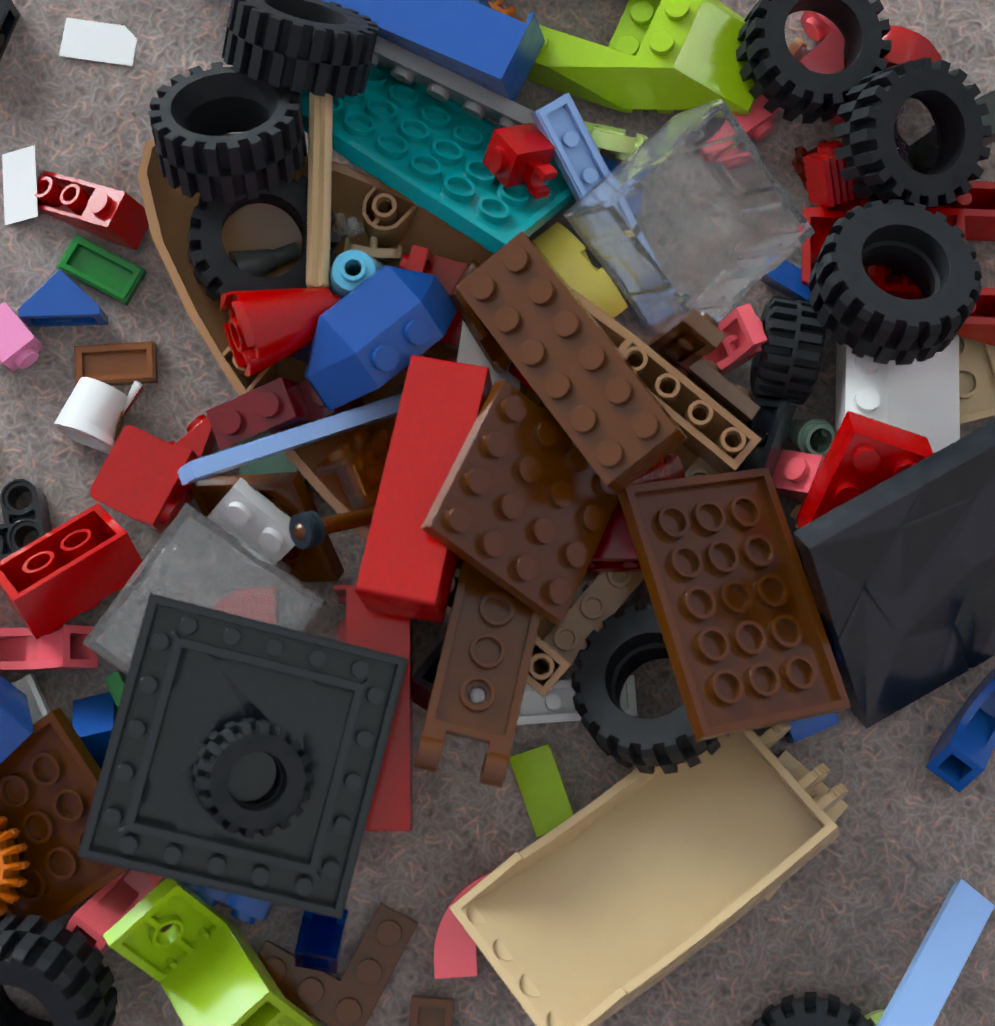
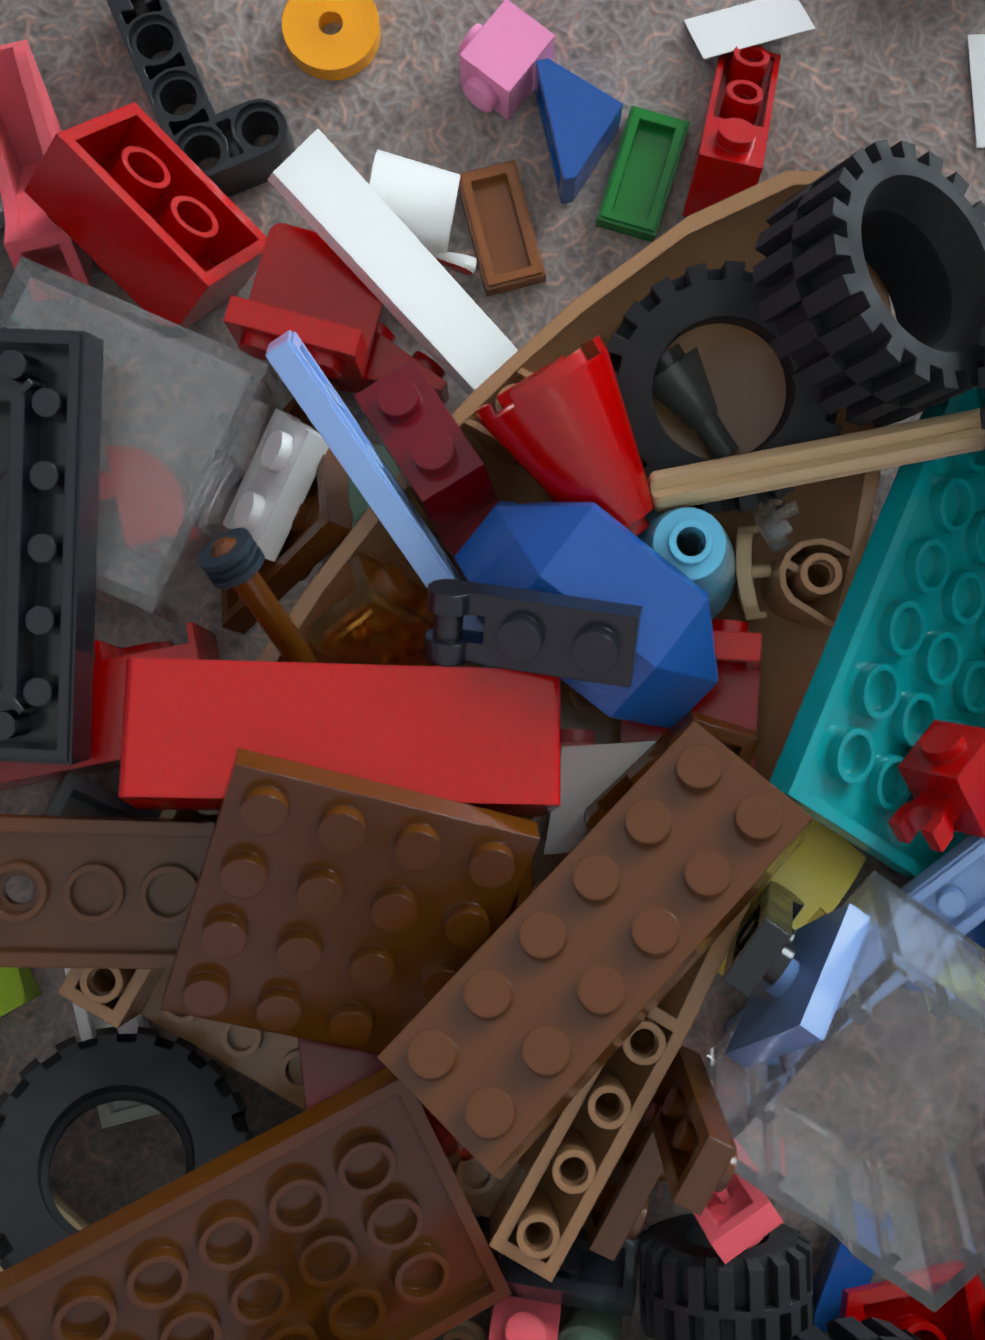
camera: 85 degrees right, 5 degrees up
none -> white tile [267,129,518,396]
none -> black plate [424,579,643,688]
none -> black plate [722,881,804,998]
none -> medium blue plate [725,903,870,1068]

